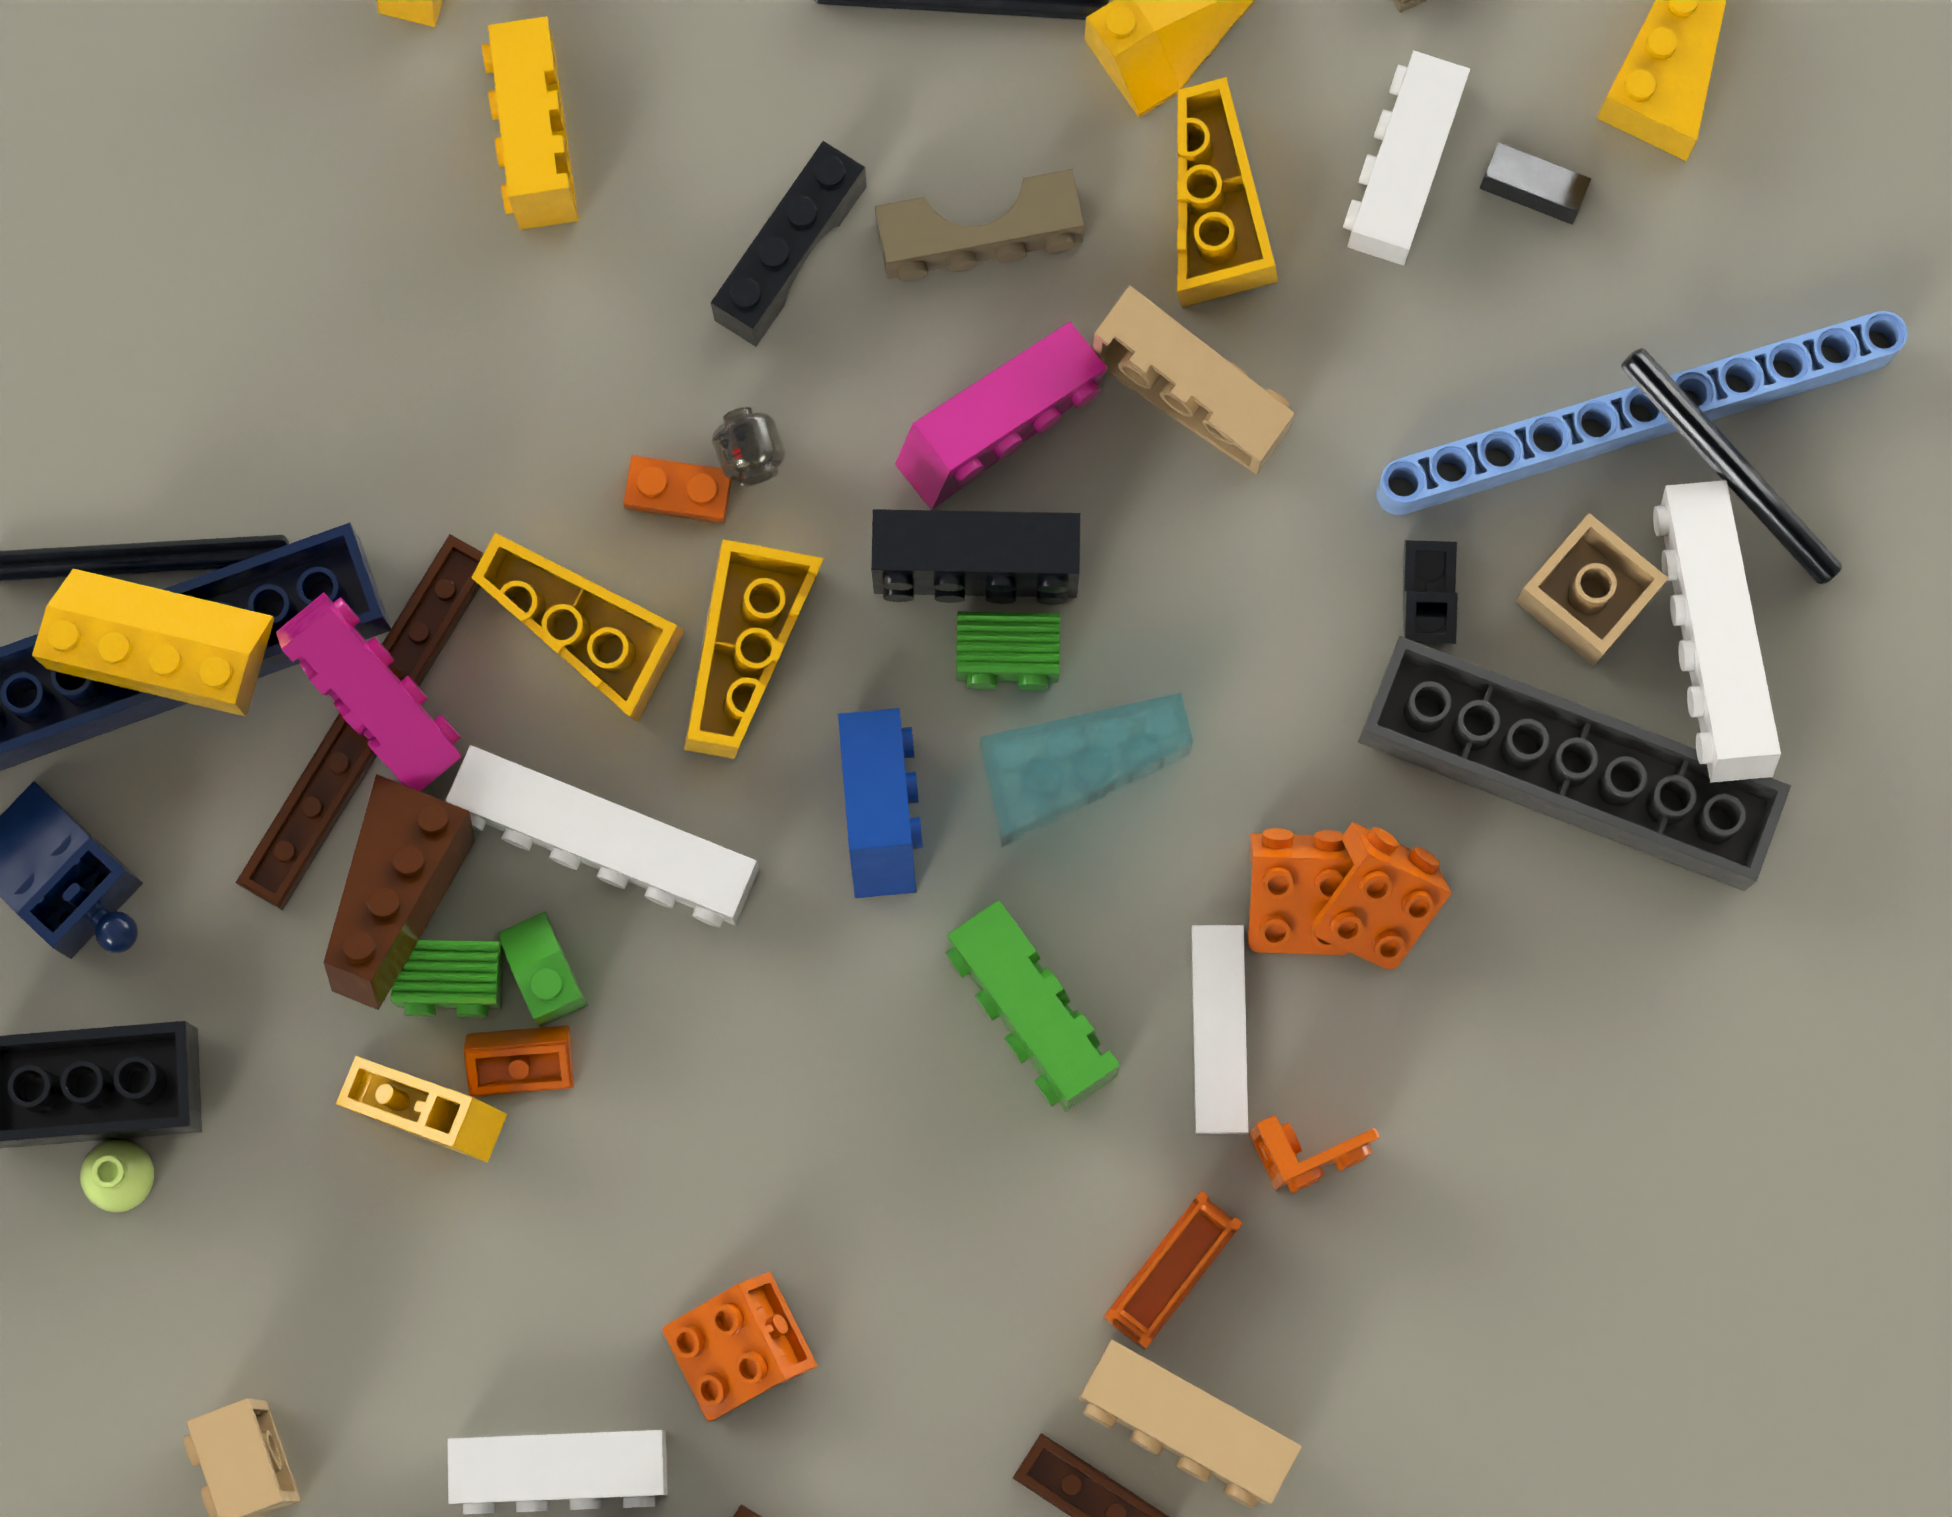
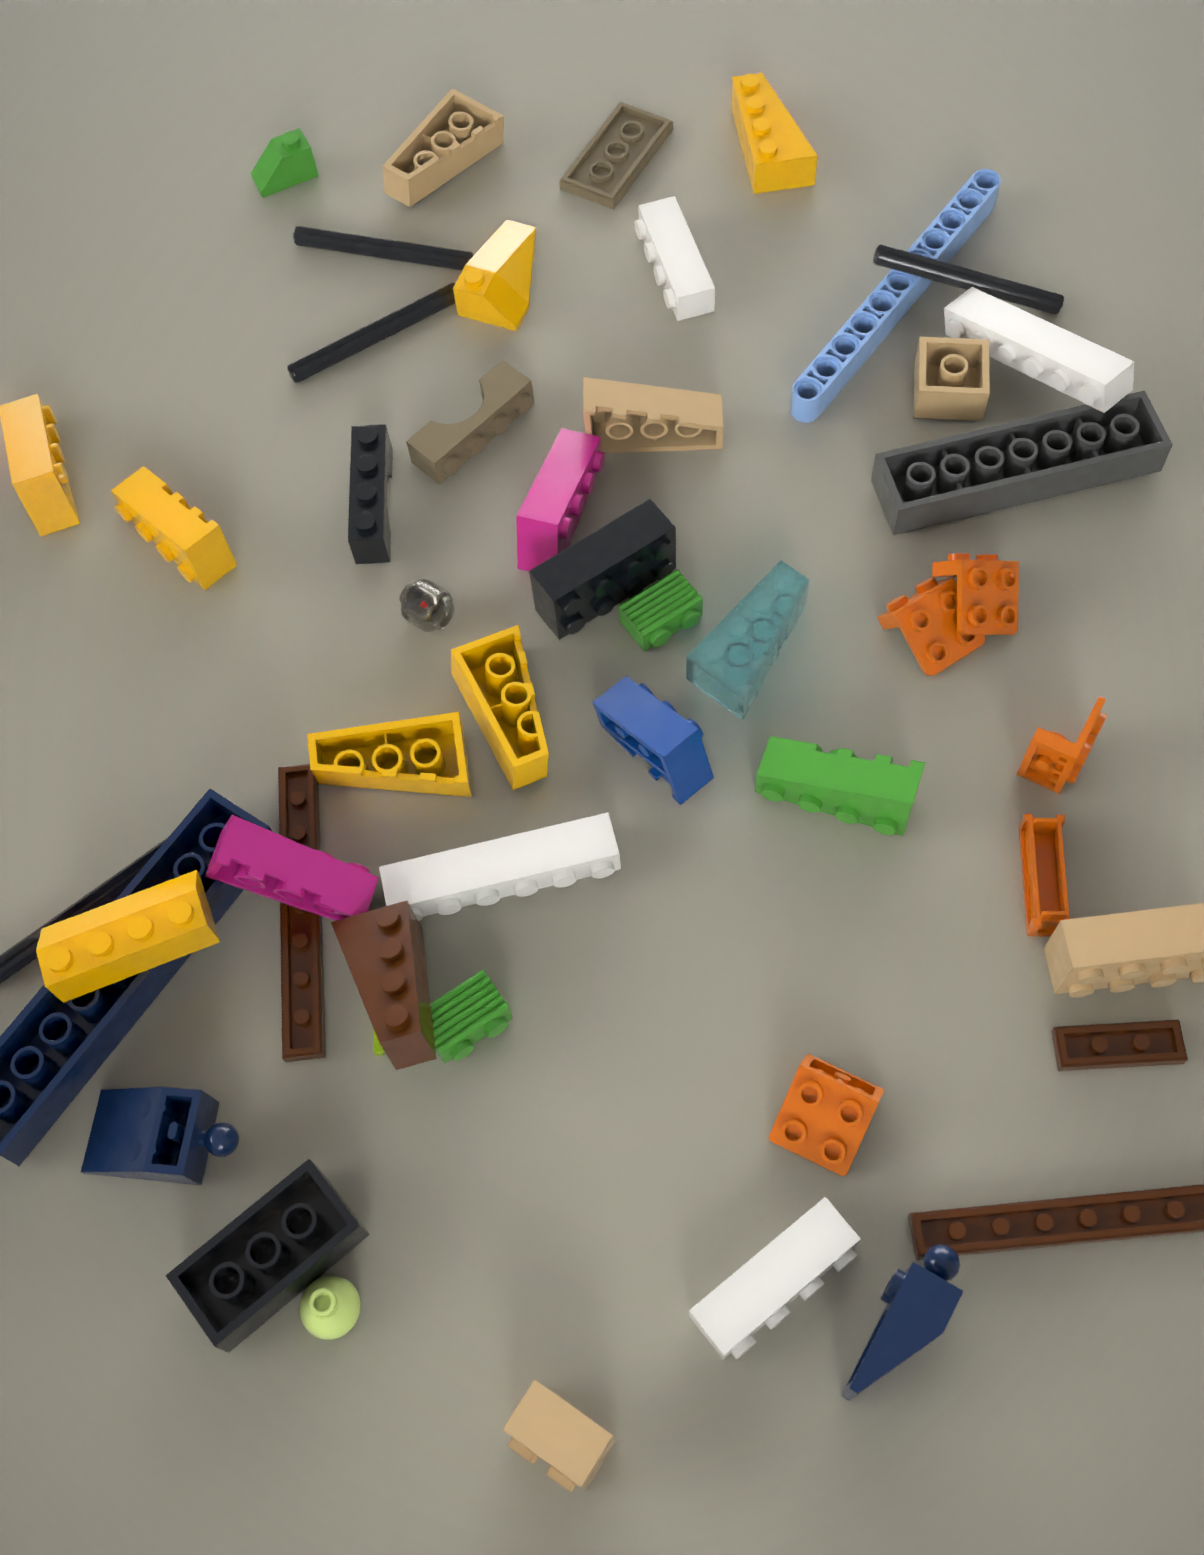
camera: 30 degrees left, 15 degrees down
yellow slope [336,1056,507,1163] -> none
orange slope [464,1026,574,1096] -> none
bright green slope [498,911,588,1027] -> none
orange plate [623,455,733,523] -> none
yellow wedge [1177,77,1279,308] -> none
white tile [1191,925,1248,1135] -> none
black slope [1403,540,1458,644] -> none
slope [1480,142,1591,225] -> none

